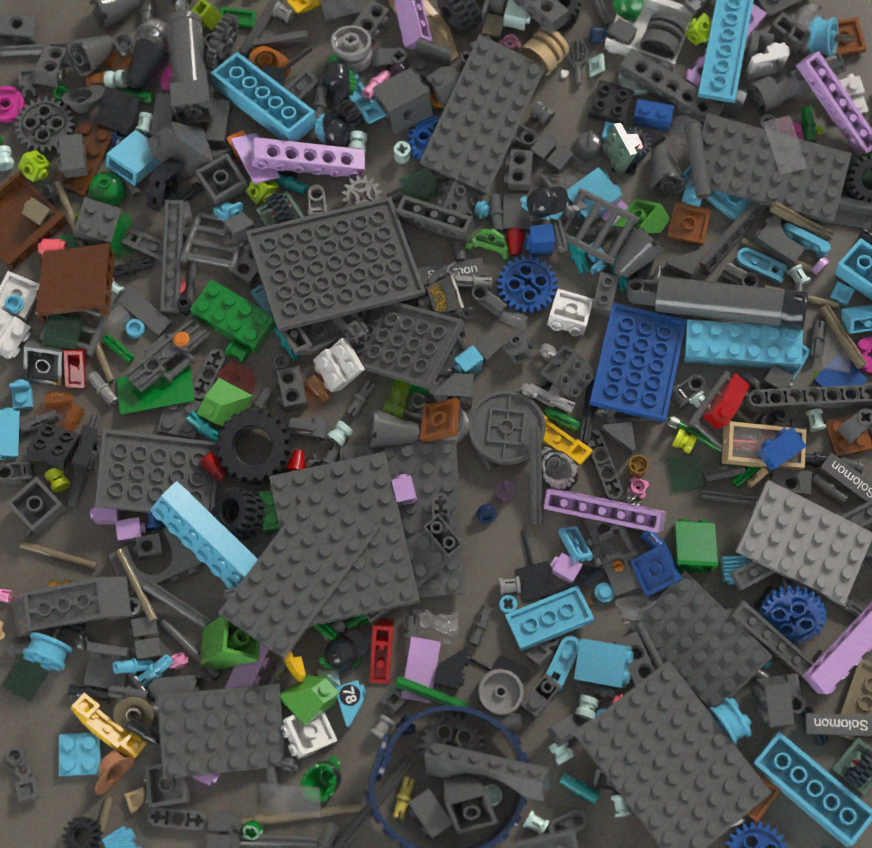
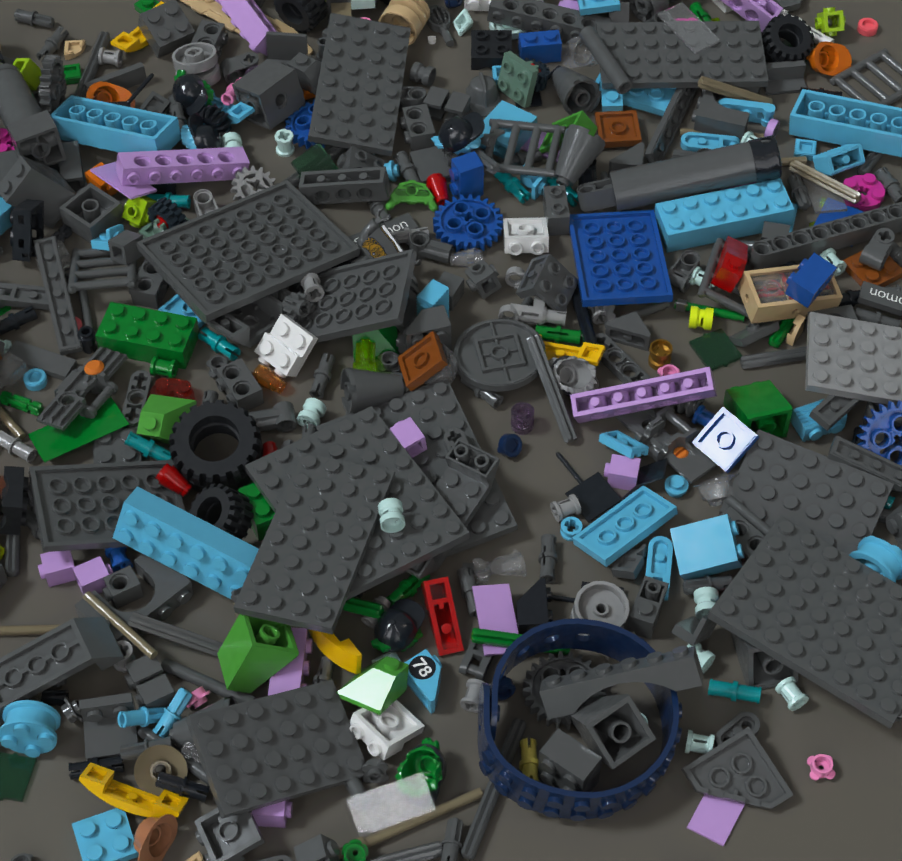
camera: 15 degrees left, 20 degrees down
none -> light grey bush [300,273,325,302]
none -> light aqua wheel [378,498,405,533]

